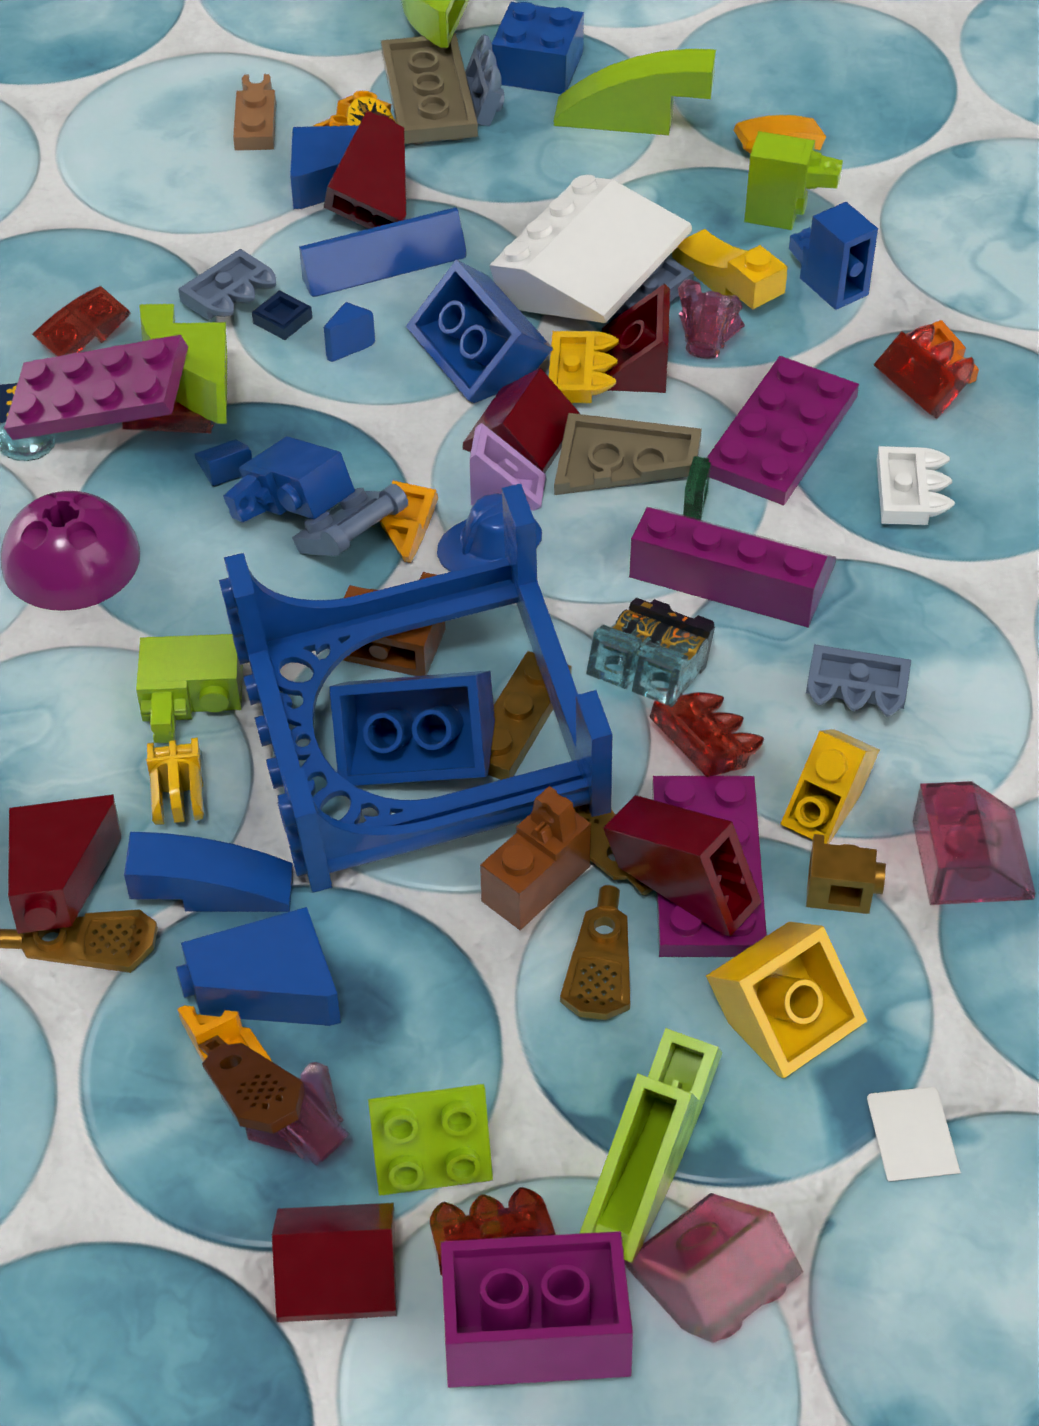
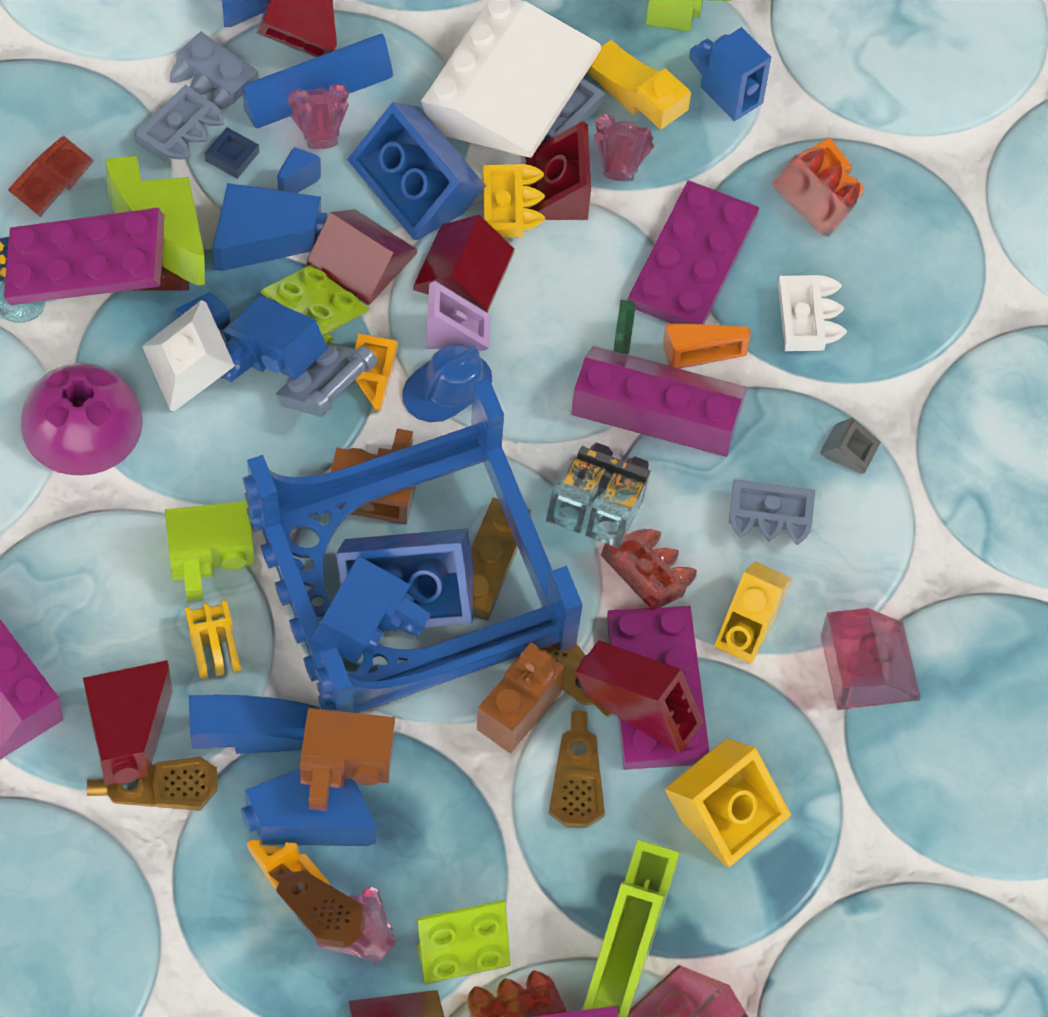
camera: 10 degrees left, 10 degrees up
dark tan wing [554,413,702,495] -> none
pearl gold brick [806,834,886,914] -> none
white sticker [867,1087,961,1182] -> none
none -> white slope [142,300,235,412]
none -> sand blue plate [170,31,259,110]
none -> blue slope [212,183,328,271]
none -> lime hinge [261,265,370,345]
none -> clear pink rock [288,84,349,149]
none -> dark orange hinge [300,708,395,811]
none -> slope [307,209,417,305]
none -> blue hinge [312,556,431,664]
none -> orange slope [663,324,751,369]
none -> dark grey slope [820,417,881,474]

